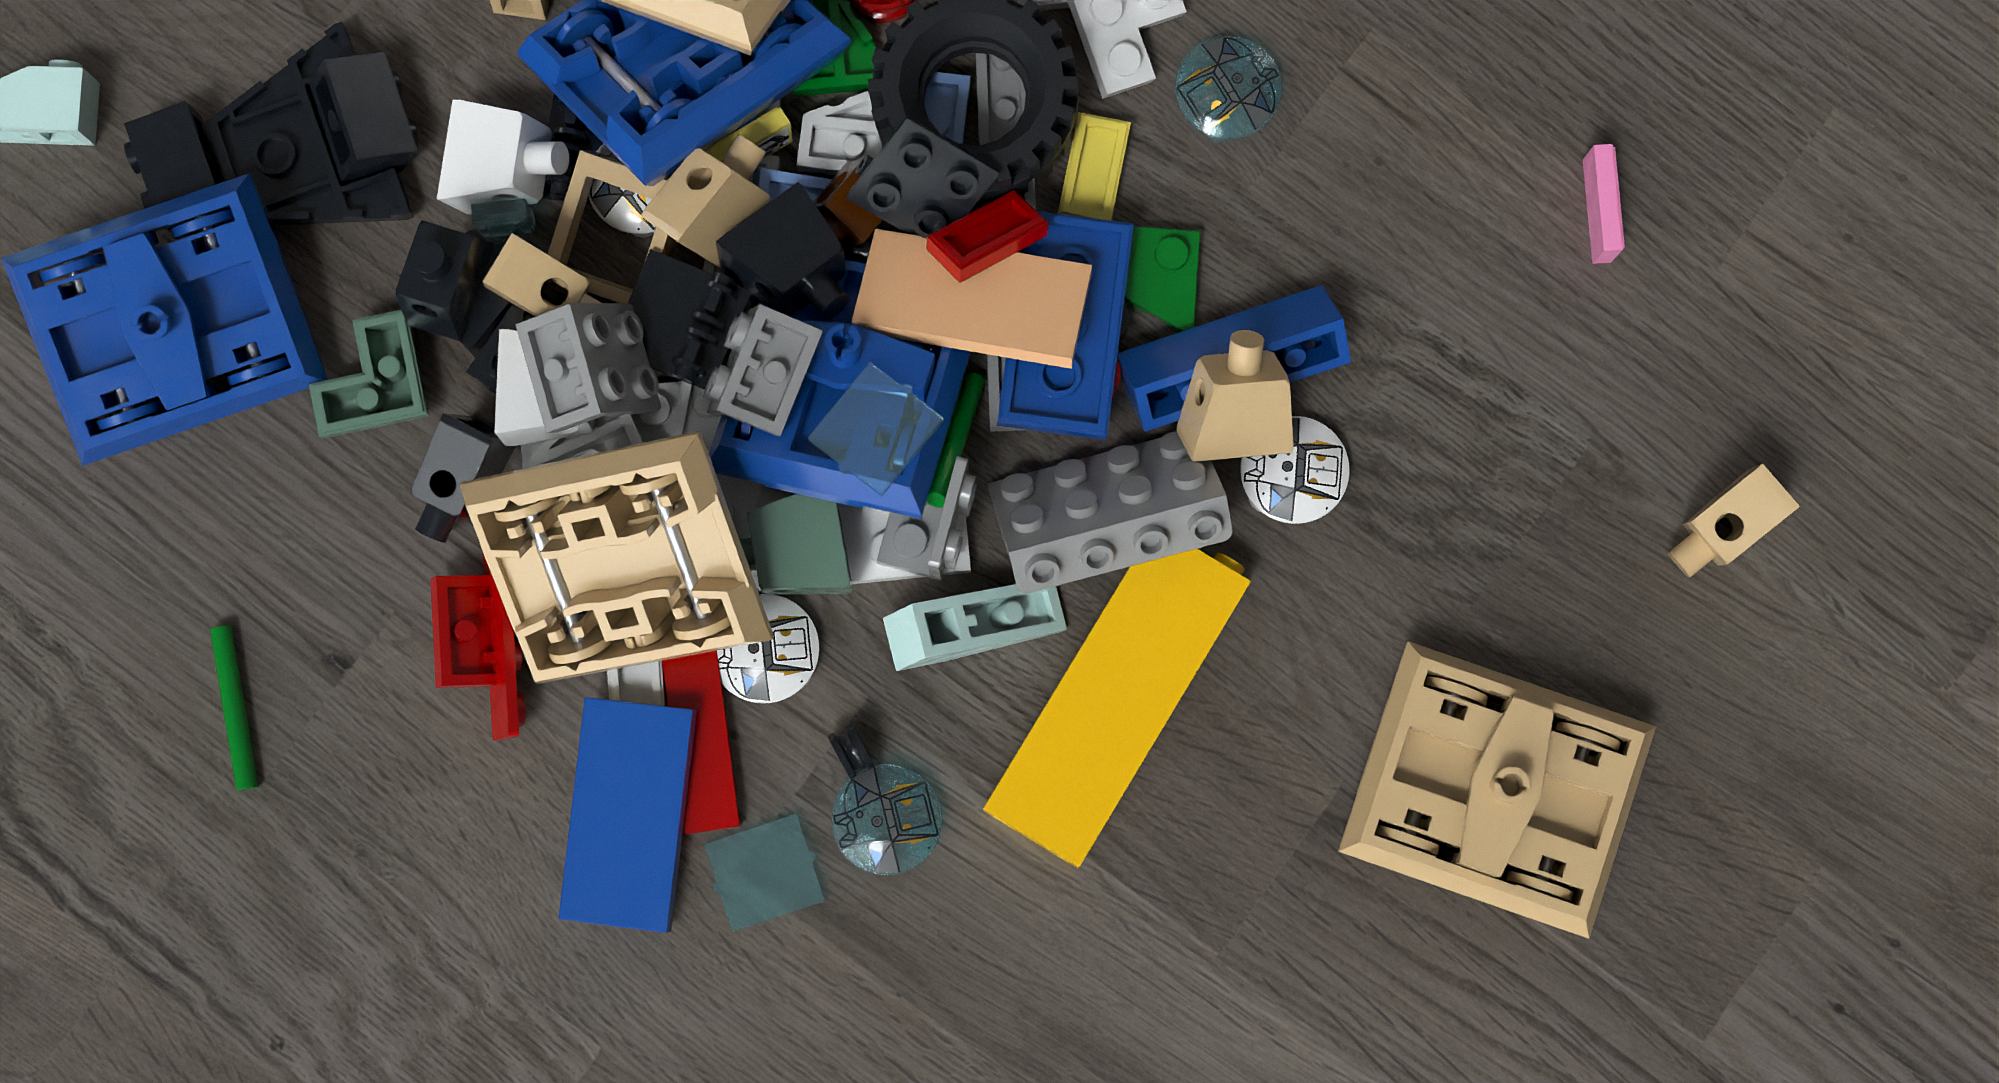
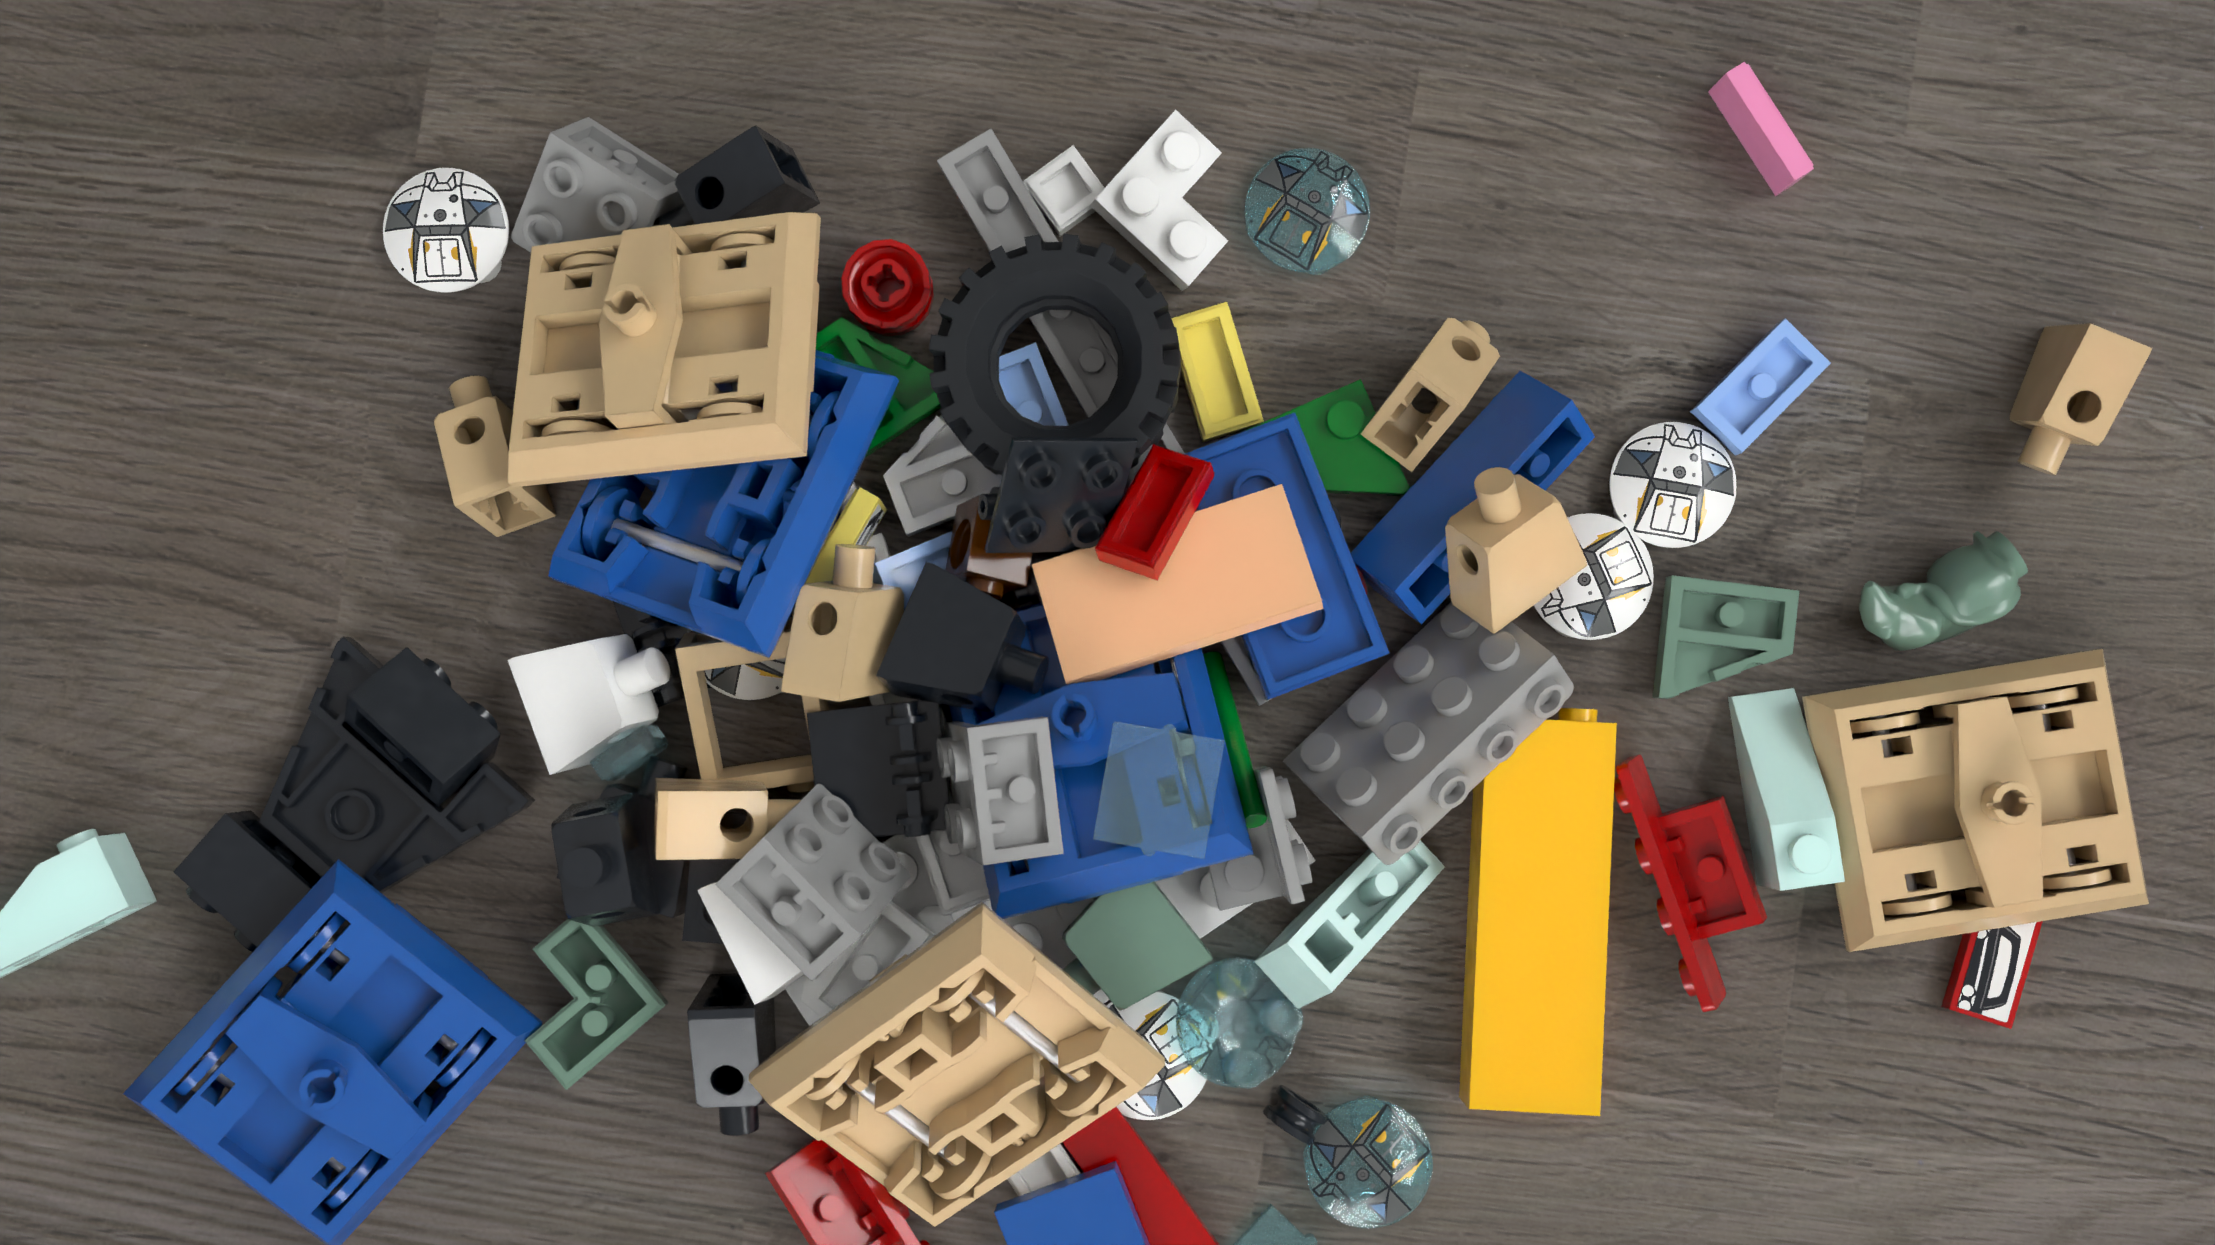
camera: 25 degrees left, 5 degrees up
none -> clear light blue dish [1176,957,1303,1089]
none -> tan torso [1361,318,1500,472]
none -> white dish [1609,422,1737,548]
none -> red bracket [1614,754,1767,1012]
none -> sand green wing [1653,575,1799,699]
none -> light blue plate [1690,318,1831,456]
none -> light aqua slope [1728,688,1845,891]
none -> sand green animal [1859,531,2028,651]
none -> tile [1941,921,2043,1029]

